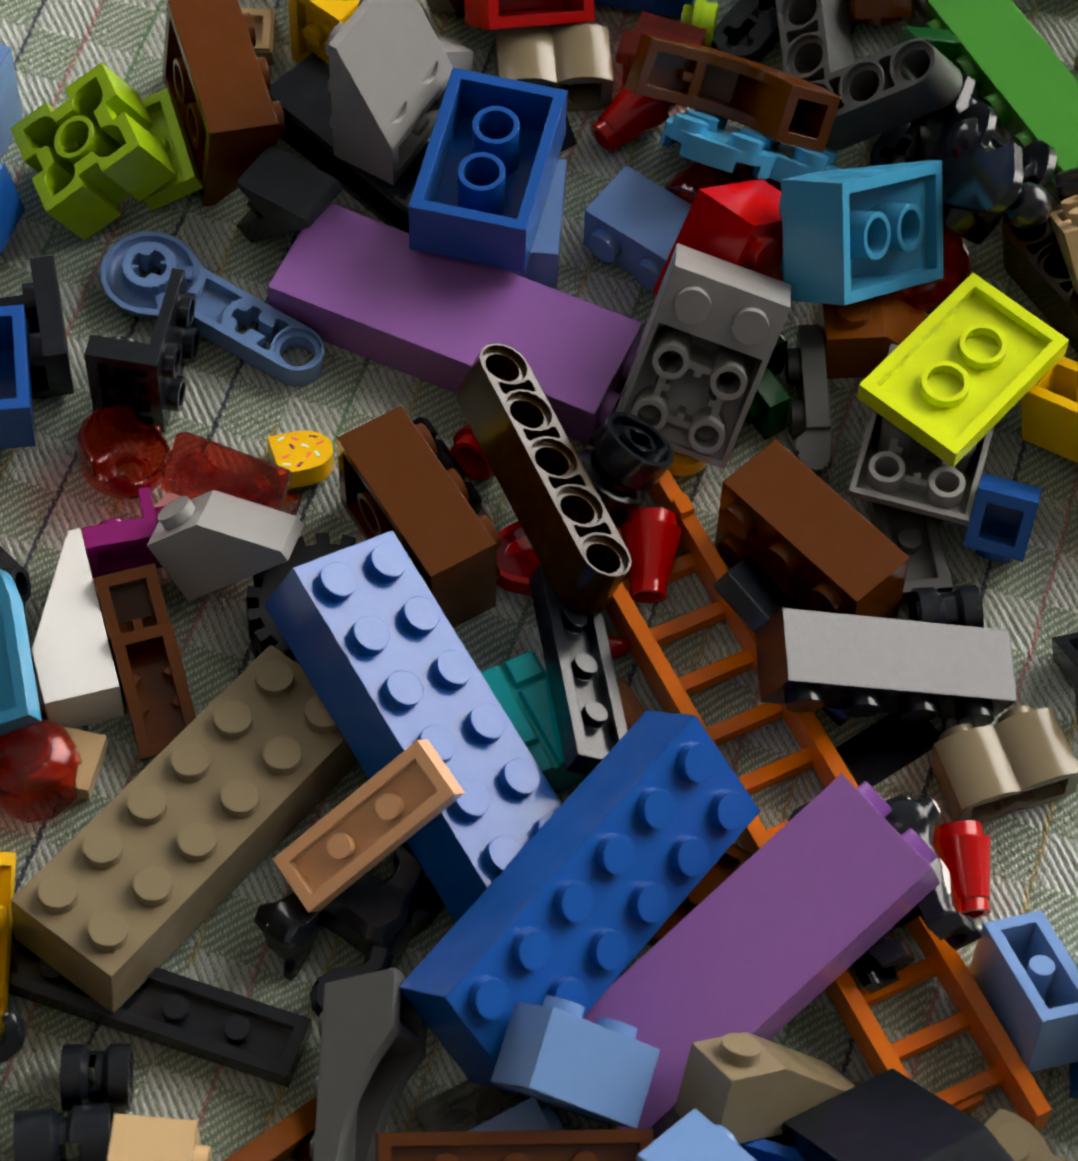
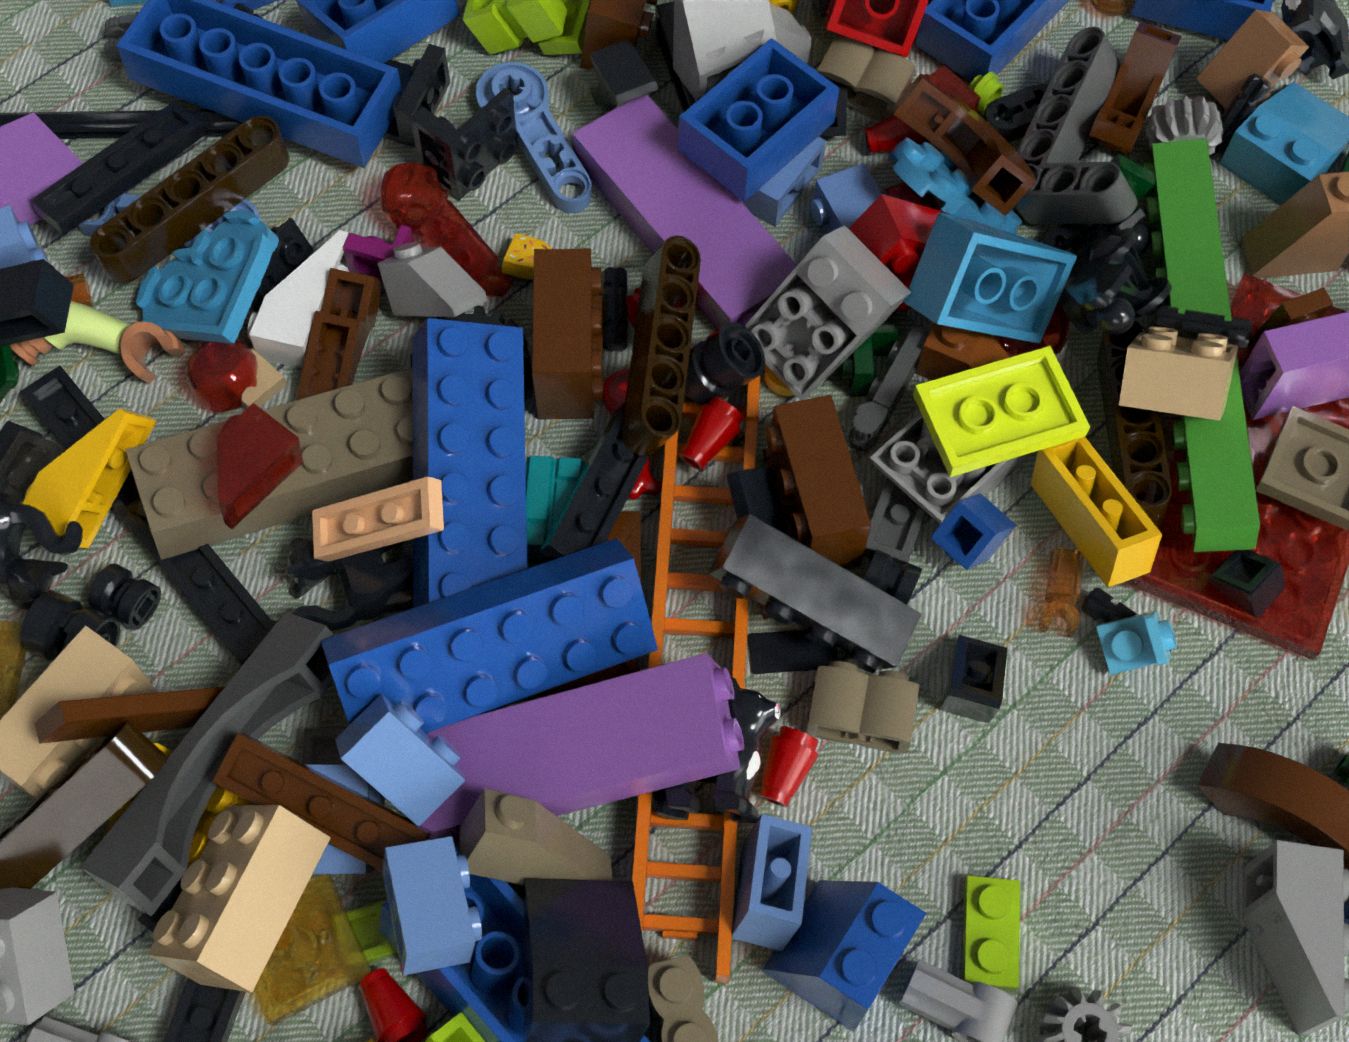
camera: 30 degrees right, 5 degrees up
none -> clear red slope [217,403,303,529]

